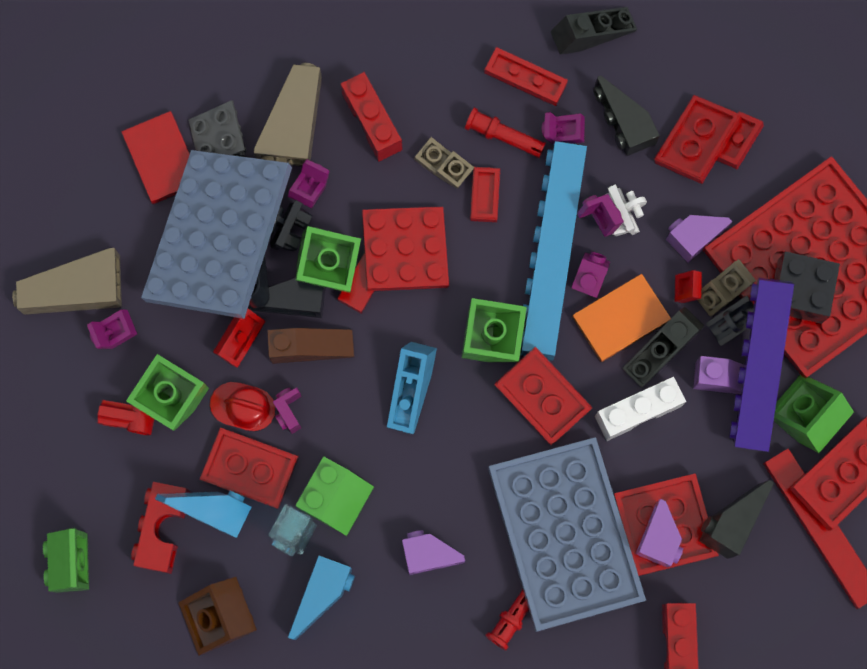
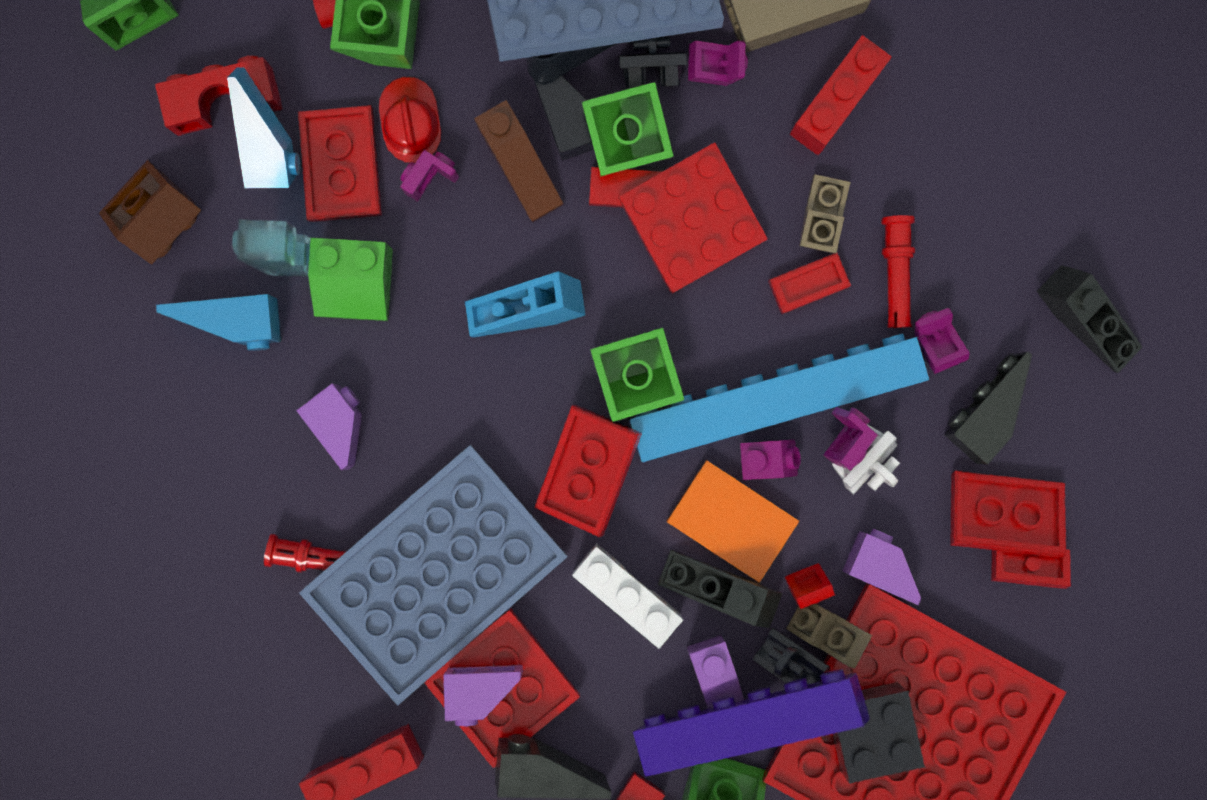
camera: 65 degrees right, 10 degrees up
red plate [213,309,266,368] -> none
red plate [485,47,568,106] -> none

